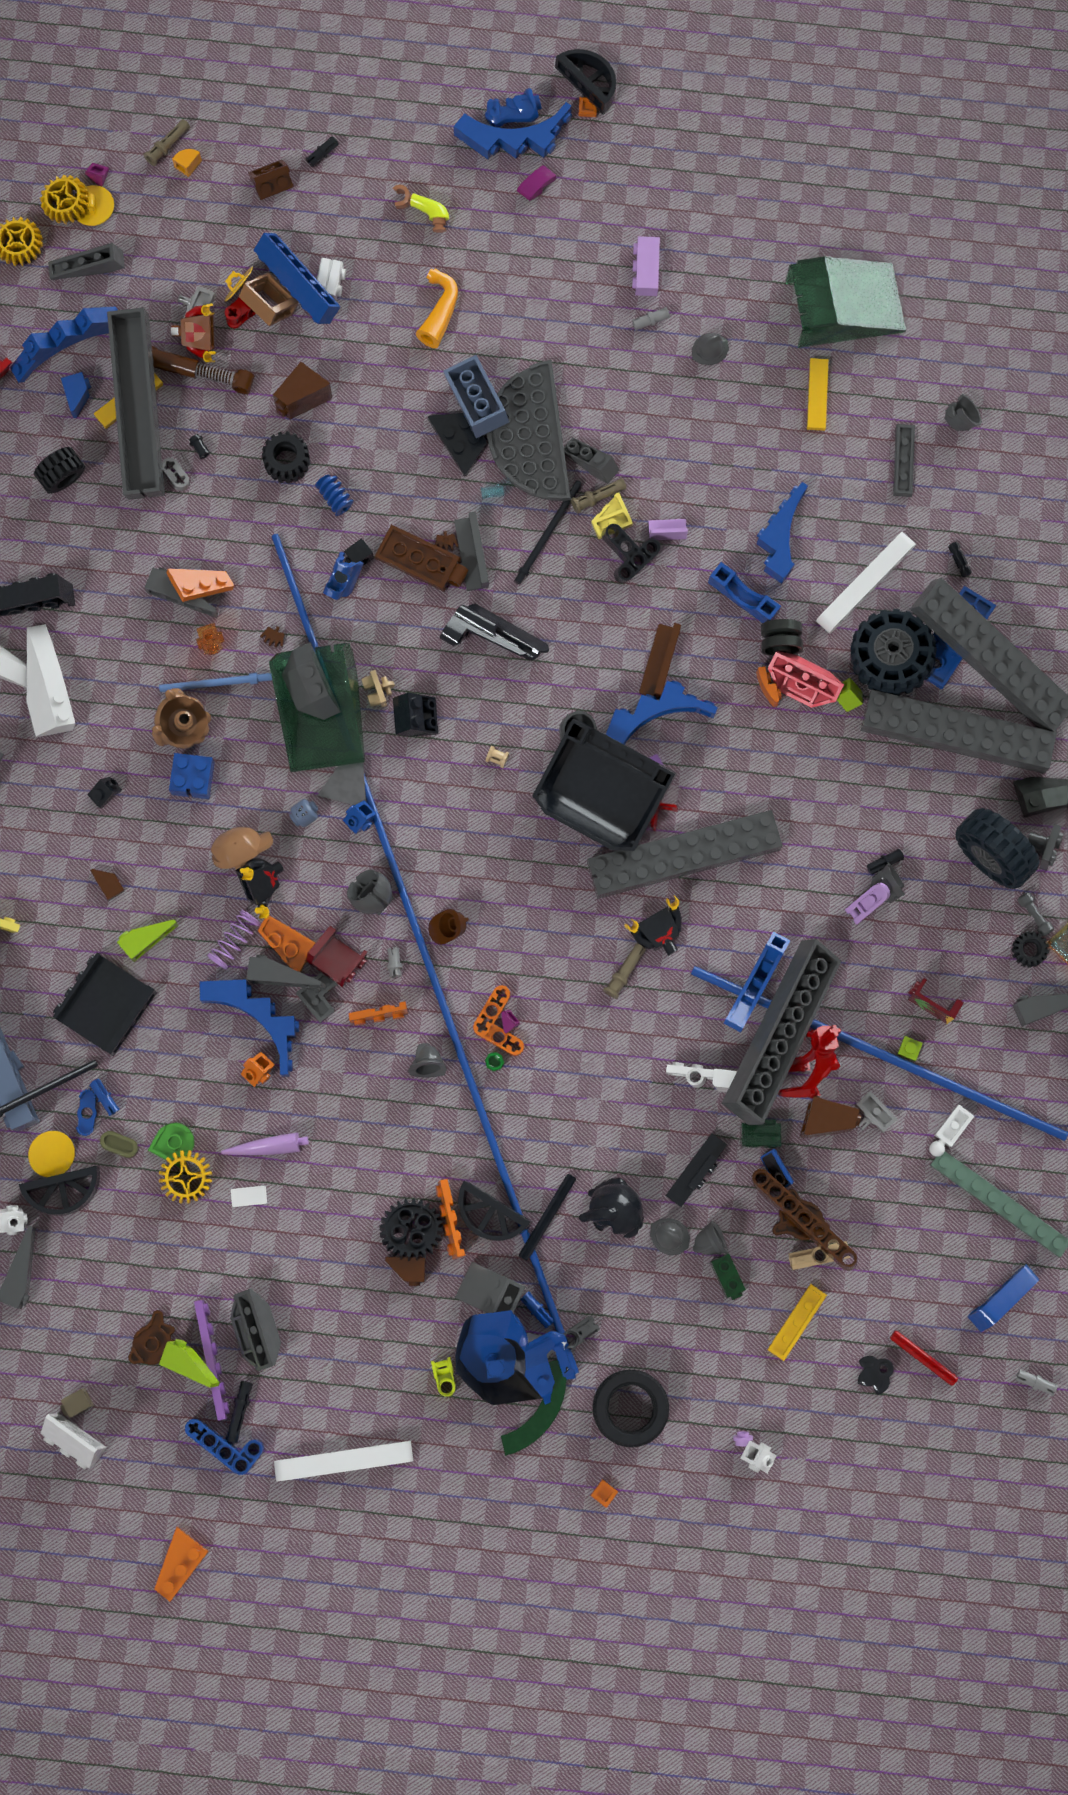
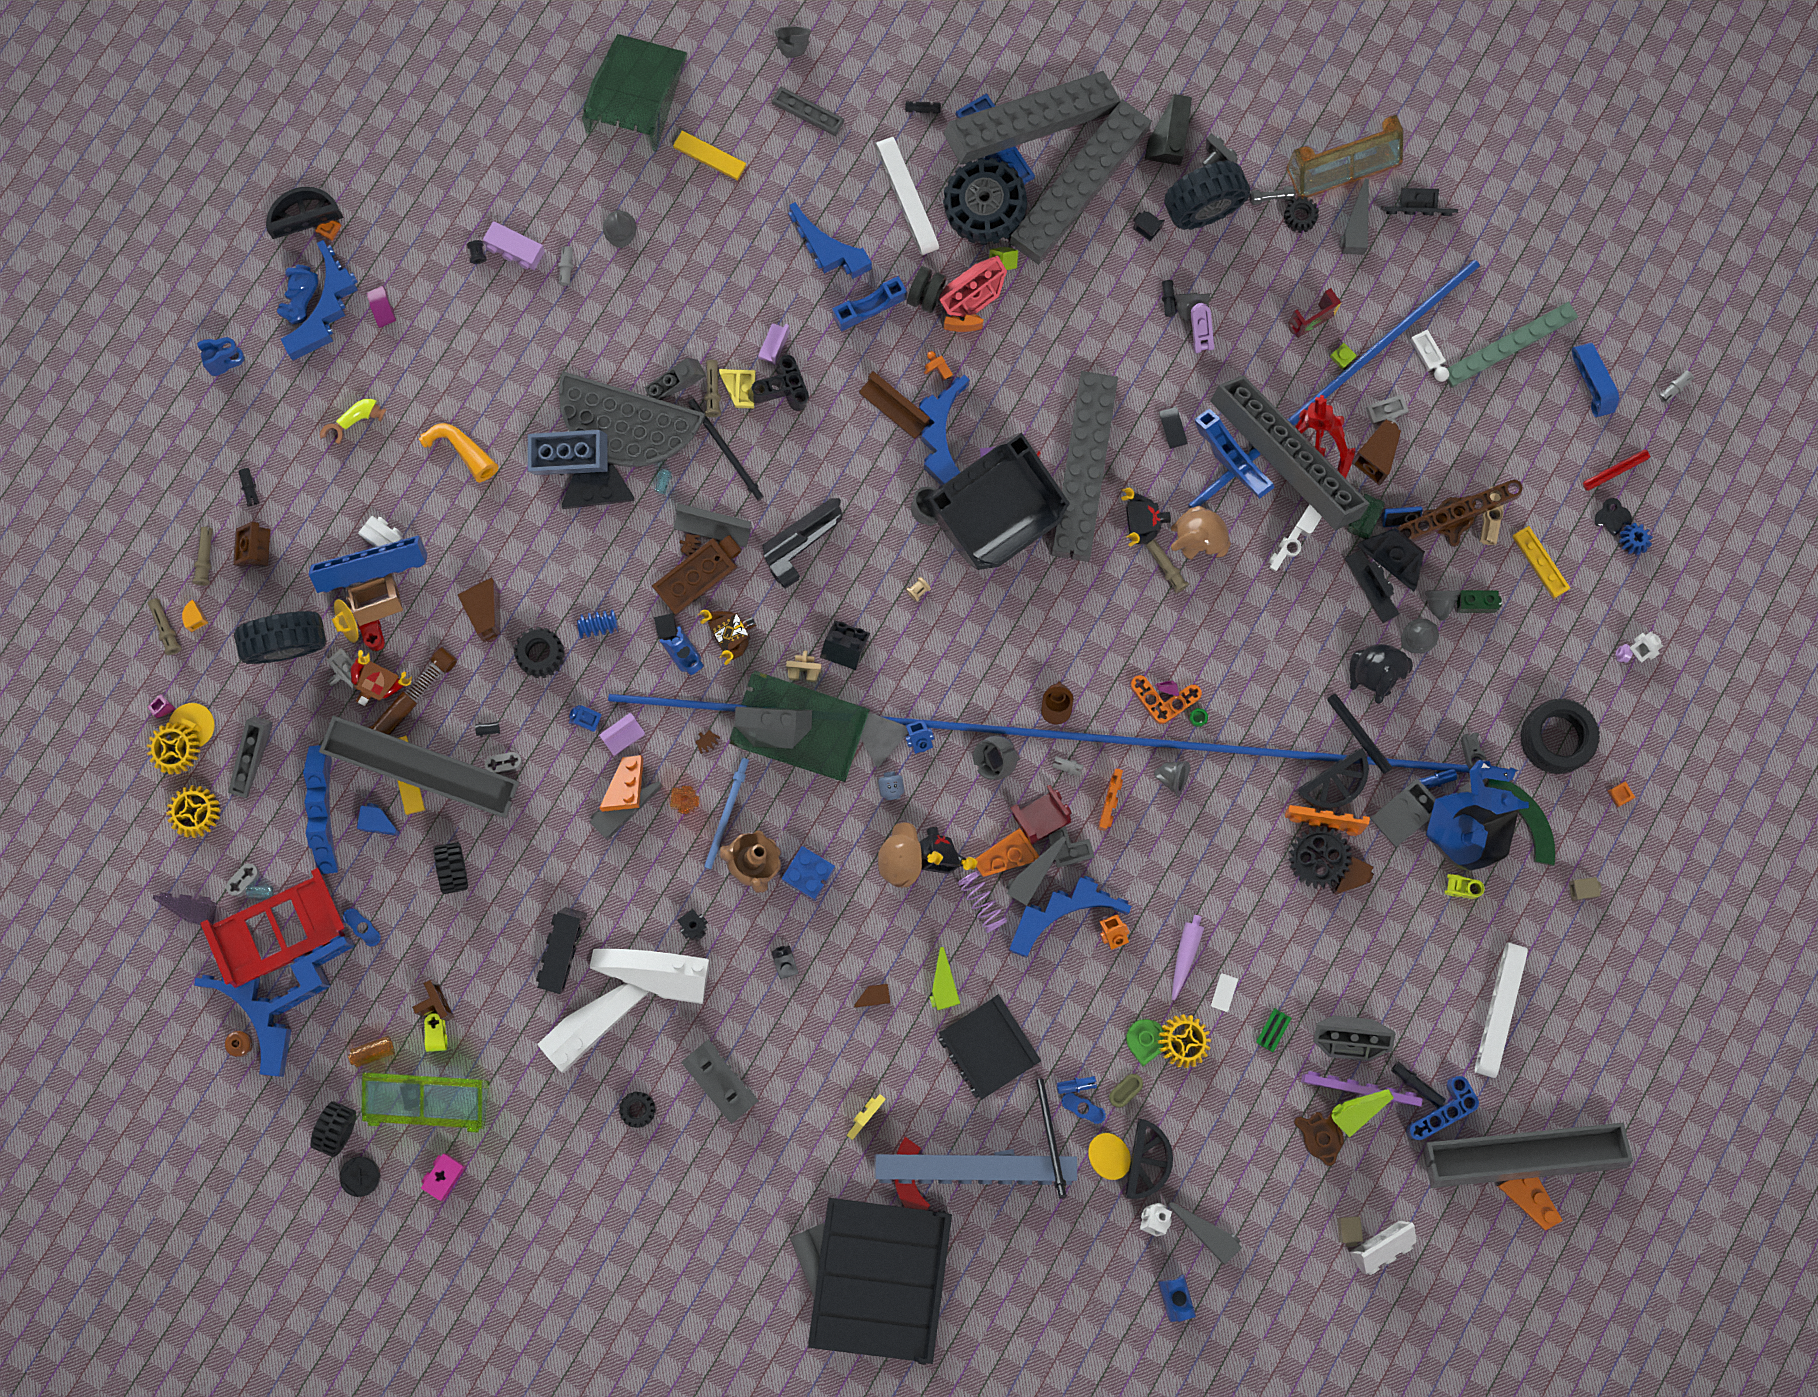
camera: 65 degrees left, 0 degrees up
none -> dark tan pin [192,527,213,586]
none -> blue piece [197,337,245,376]
none -> black wheel [234,611,327,664]
none -> black bush [467,240,487,264]
none -> blue bracket [569,705,602,732]
none -> lavender panel [599,713,645,756]
none -> black brick [677,909,708,941]
none -> torso [698,610,757,665]
none -> orange piece [924,351,953,381]
none -> black window [1133,210,1165,242]
none -> black slope [1159,407,1188,449]
none -> medium nougat piece [1170,506,1231,560]
none -> green tile [1255,1008,1292,1053]
none -> black wing [1357,528,1425,592]
none -> dark grey piece [1423,1122,1633,1188]
none -> dark tan brick [1568,877,1602,901]
none -> blue gear [1619,523,1653,556]

